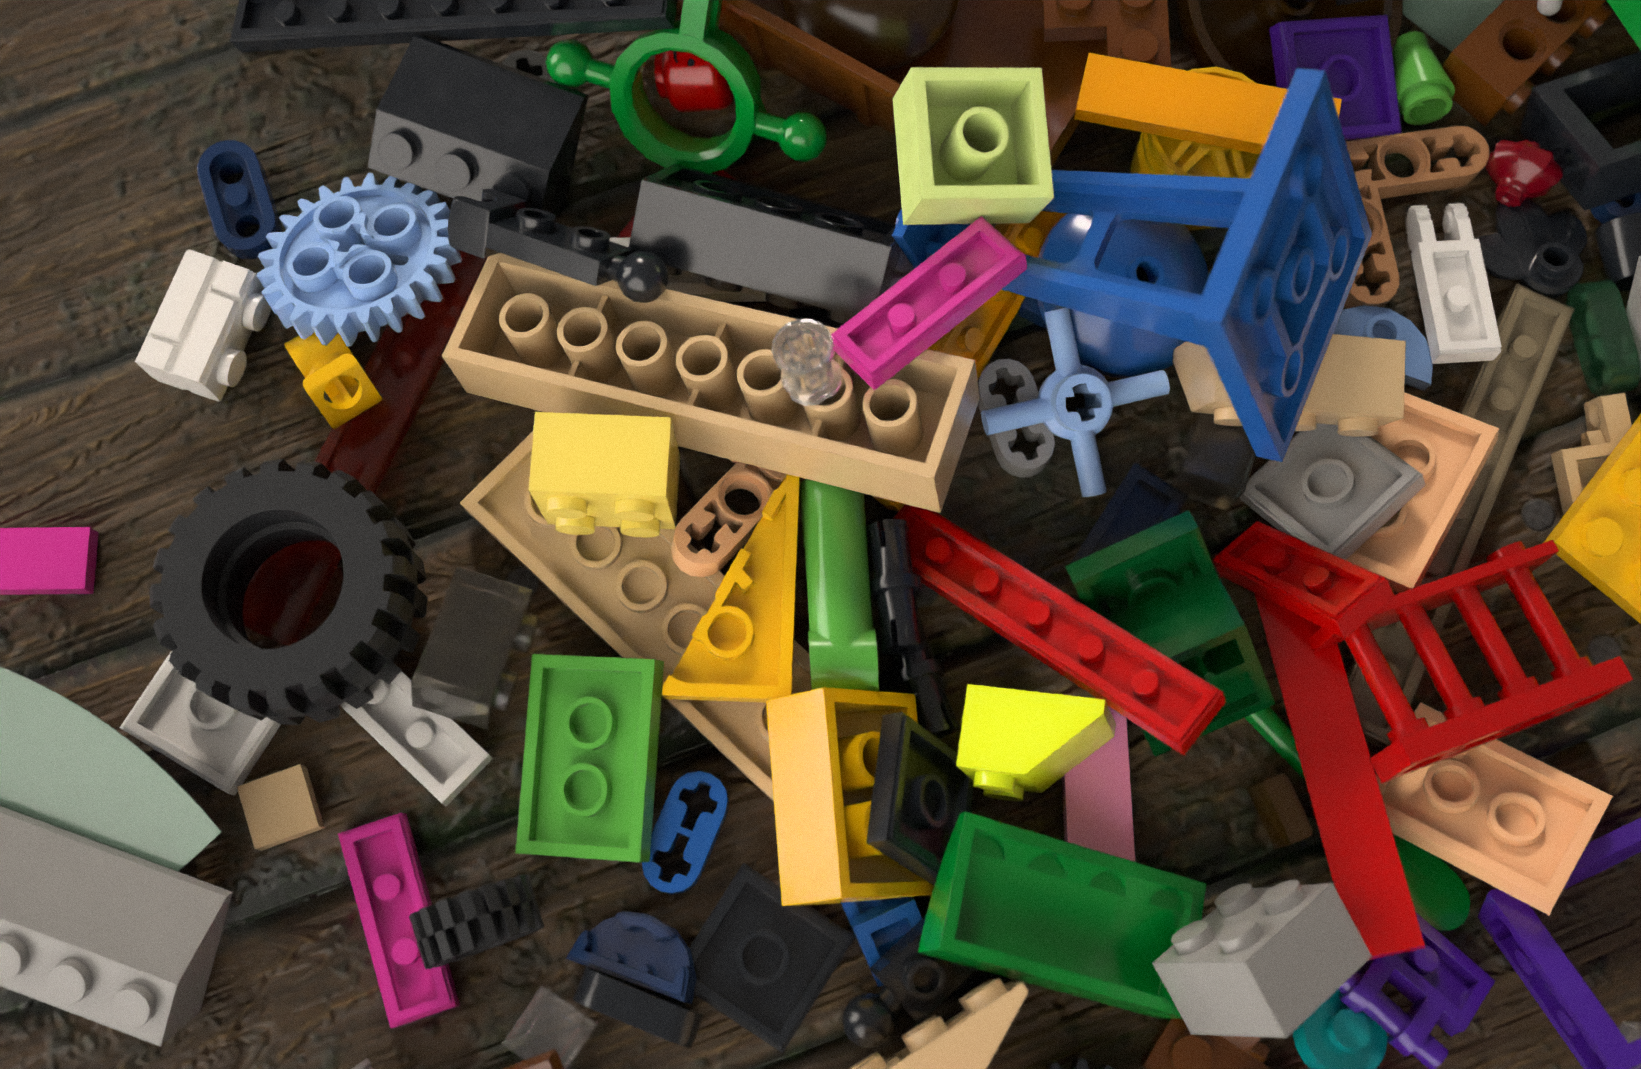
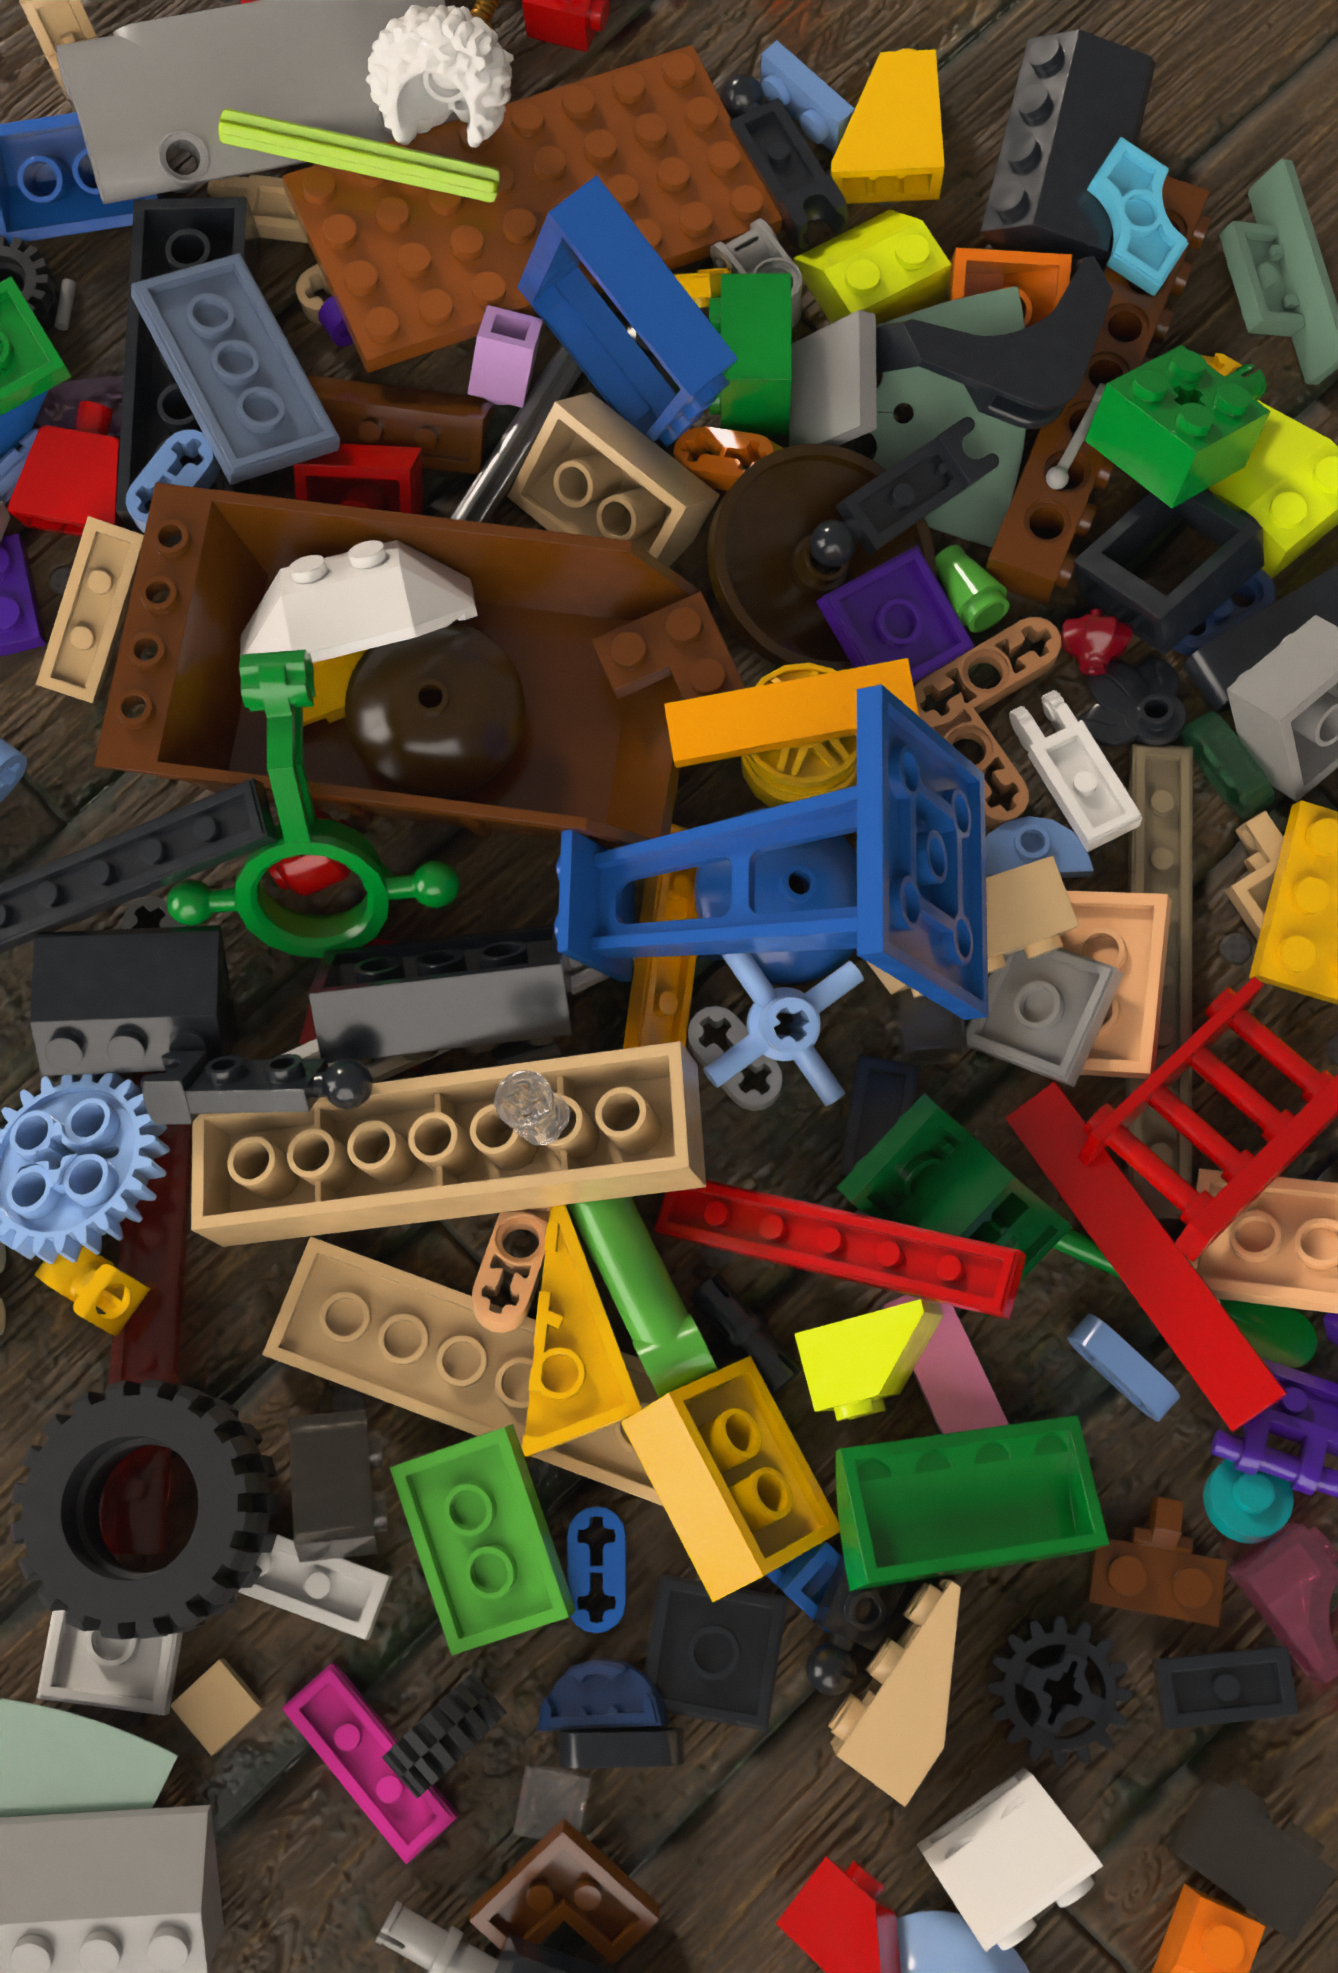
camera: 15 degrees left, 0 degrees up
light yellow brick [529,412,680,538] -> none
dark pink tile [829,216,1027,391] -> none
black tile [866,712,974,886] -> none
black pin [867,519,924,656] -> none
yellowish green brick [893,67,1054,225] -> none
light grey brick [1152,880,1372,1038] -> none
red tile [1212,521,1395,639] -> none
dark brown tile [1247,773,1313,849] -> none
none -> medium blue beam [1067,1314,1180,1422]

